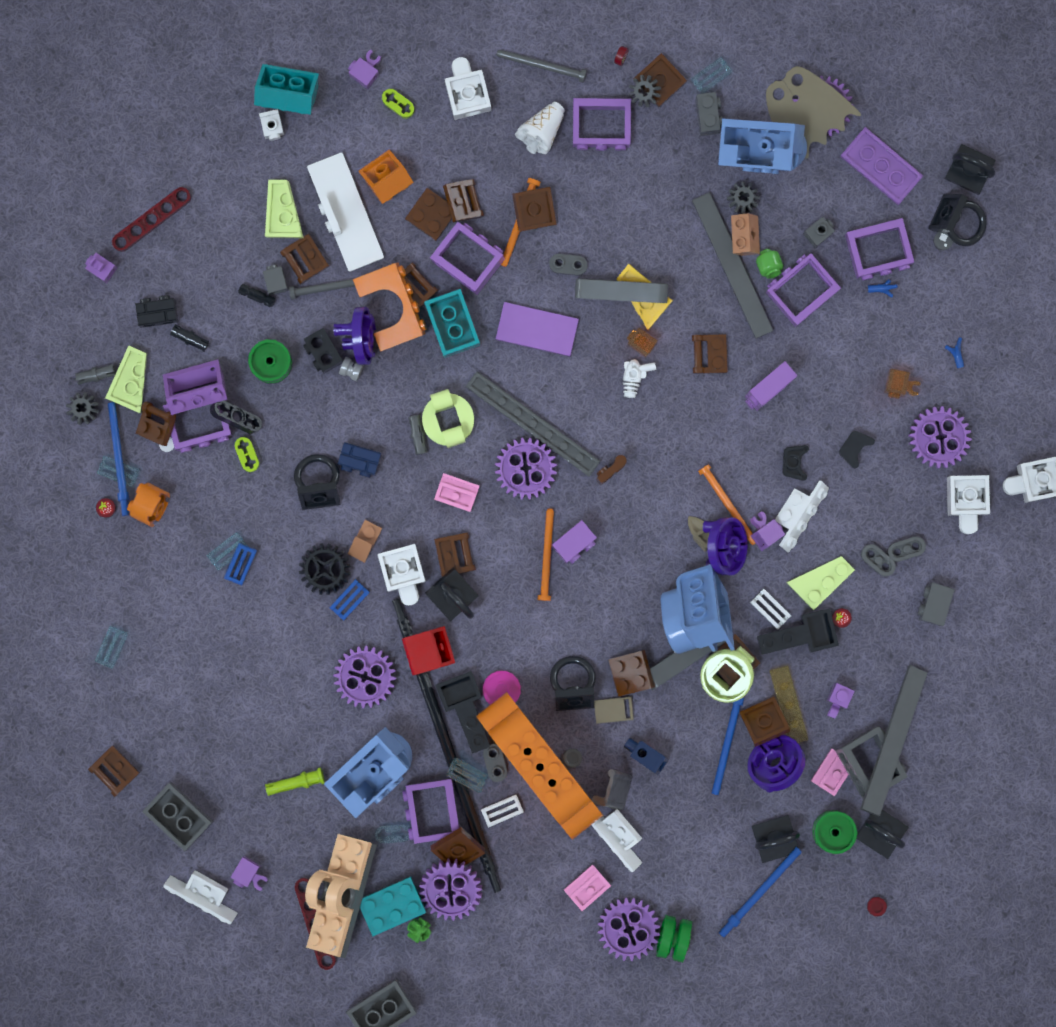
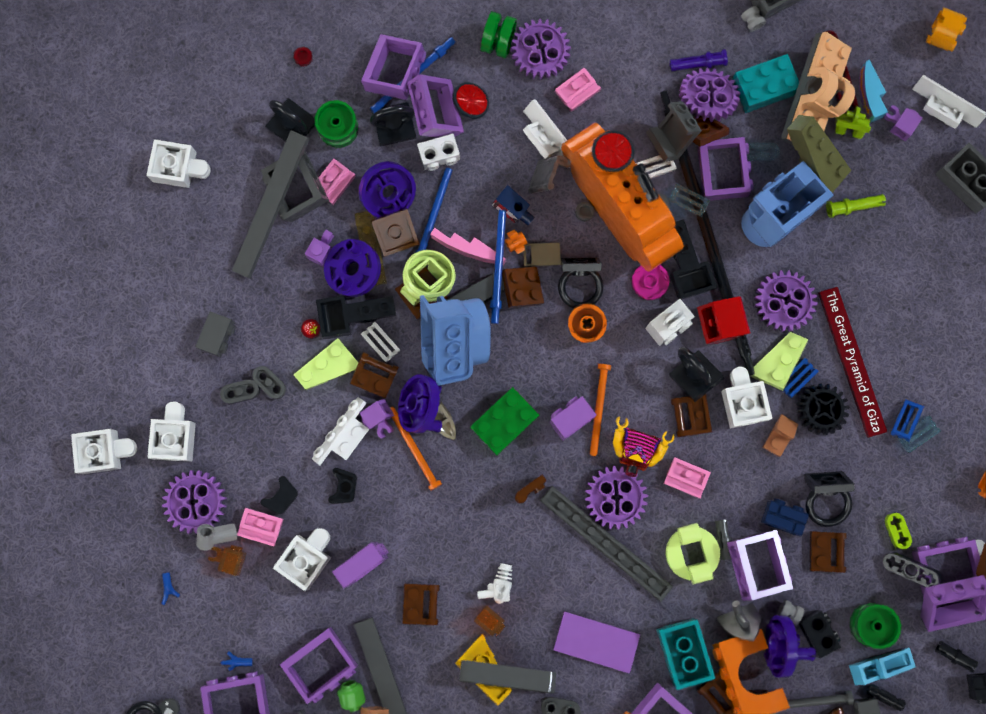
camera: 170 degrees left, 5 degrees down
bright green gear [407,917,431,943] -> none
none -> white brick [146,140,210,188]
none -> light grey piece [196,524,237,551]
none -> bright pink plate [237,508,284,546]
none -> white brick [273,528,331,591]
none -> dark purple piece [324,239,381,297]
none -> reddish brown plate [350,352,399,398]
none -> medium lavender window [361,34,426,100]
none -> medium lavender window [407,74,464,138]
none -> white brick [417,134,460,171]
none -> bright pink slope [430,228,506,265]
none -> red wheel [453,82,489,119]
none -> green brick [470,387,539,456]
none -> blue bar [490,210,506,324]
none -> orange gear [504,229,528,254]
none -> orange brick [568,303,607,343]
none -> red wheel [592,130,634,172]
none -> torso [613,417,674,477]
none -> black axle [633,163,659,202]
none -> white brick [645,299,695,346]
none -> dark grey panel [646,101,702,162]
none -> dark purple pin [670,49,728,72]
none -> flat silver shield [717,601,761,641]
none -> window [727,530,793,601]
none -> light grey wheel [741,6,766,32]
none -> yellowish green wing [750,332,808,391]
none -> olive wedge [787,115,851,193]
none -> reddish brown plate [809,531,847,573]
none -> dark red tile [818,287,887,438]
none -> lime hips [835,107,871,139]
none -> medium azure slope [849,648,916,685]
none -> medium azure slope [860,60,888,123]
none -> light orange brick [926,7,967,52]

